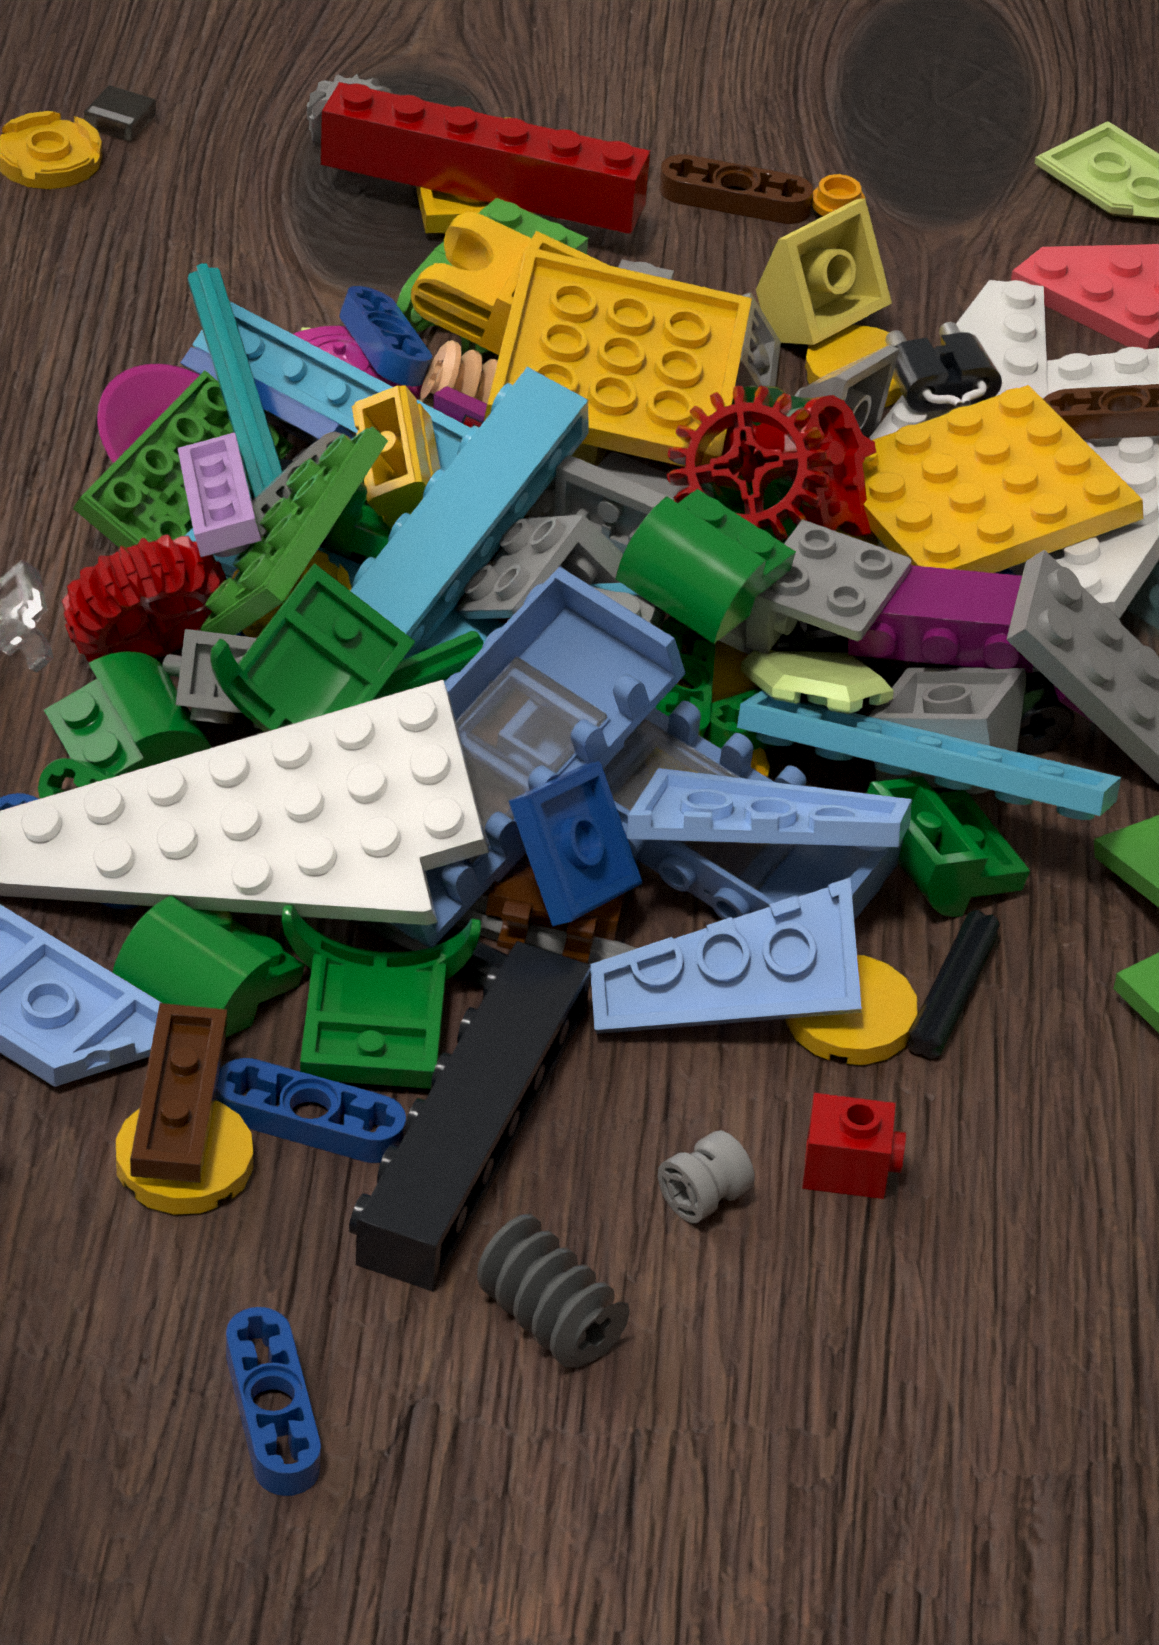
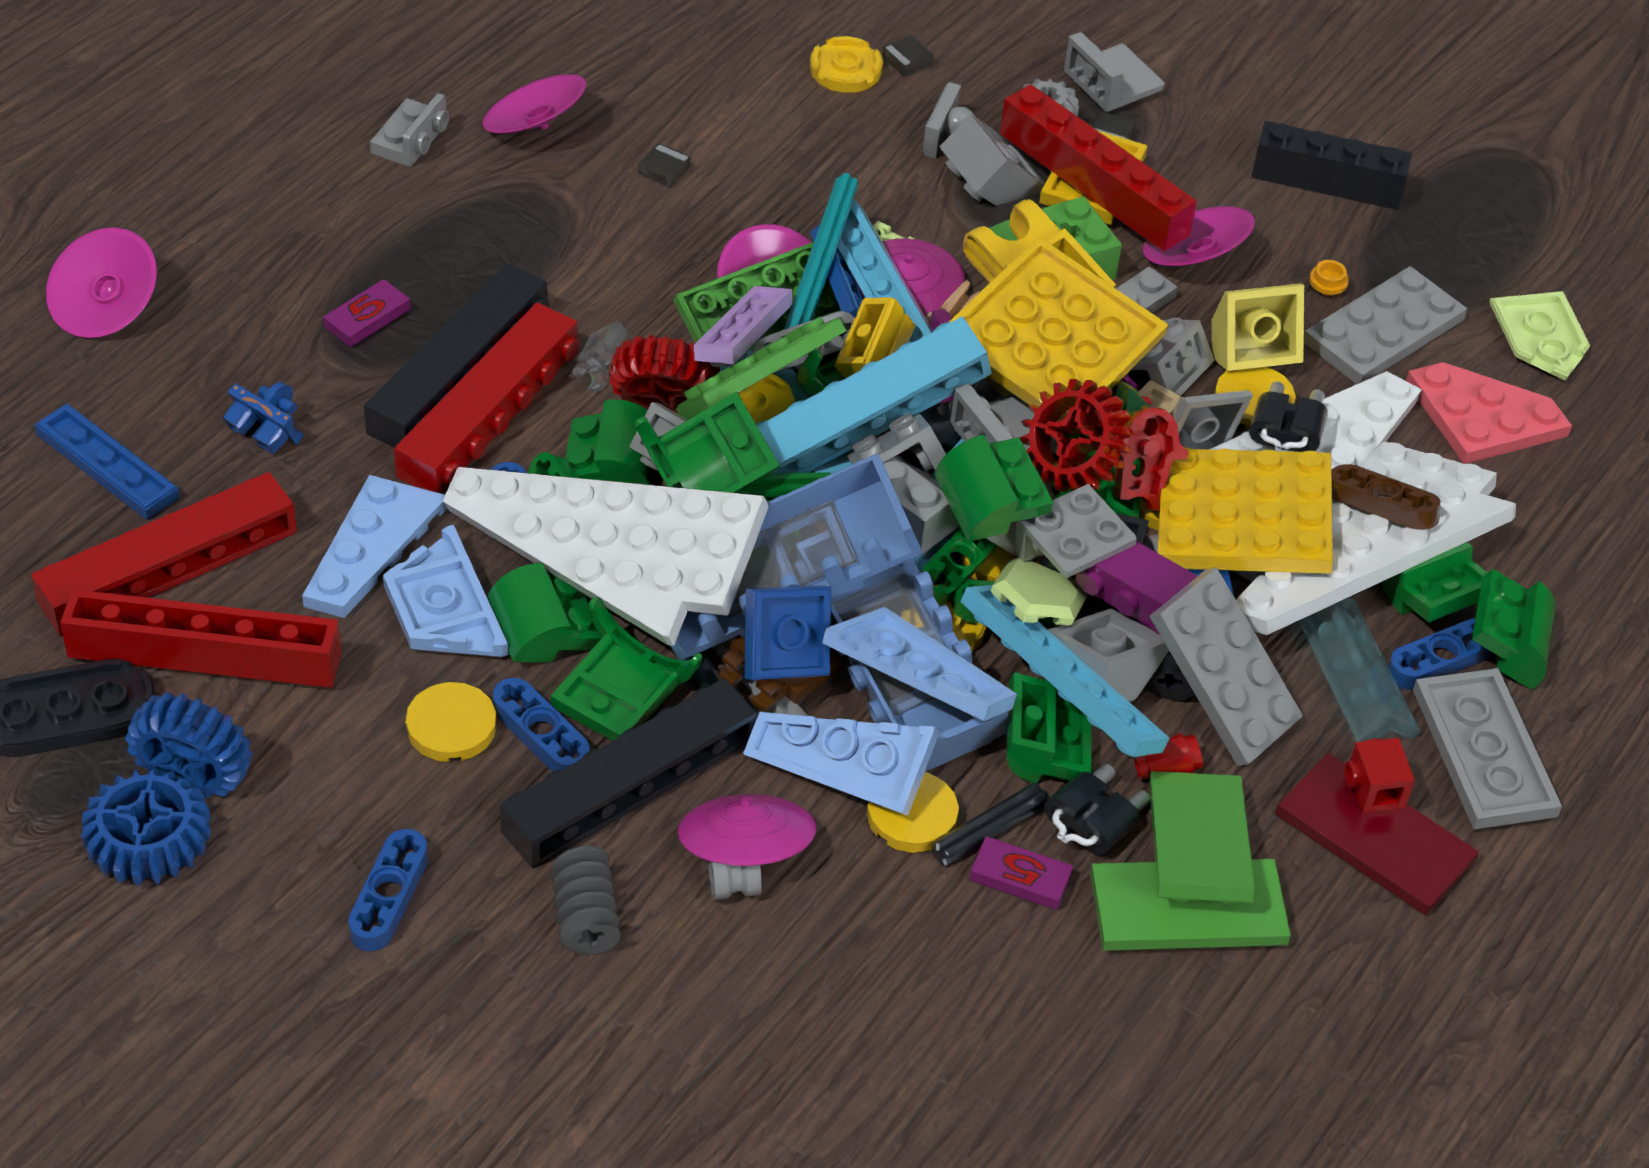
camera: 30 degrees right, 5 degrees up
reddish brown plate [130,1003,227,1183] -> none
blue beam [339,286,432,387] -> none
reddish brown beam [659,154,813,224] -> none
red brick [802,1093,906,1199] -> none
none -> dark pink hat [678,794,817,866]
none -> light grey tile [923,82,976,159]
none -> light grey slope [940,114,1045,206]
none -> magenta tile [970,836,1073,910]
none -> black piece [1044,764,1151,855]
none -> light grey bracket [1064,32,1164,112]
none -> red cone [1133,732,1203,781]
none -> dark pink hat [1143,206,1255,266]
none -> black brick [1251,121,1412,210]
none -> light grey plate [1304,266,1468,384]

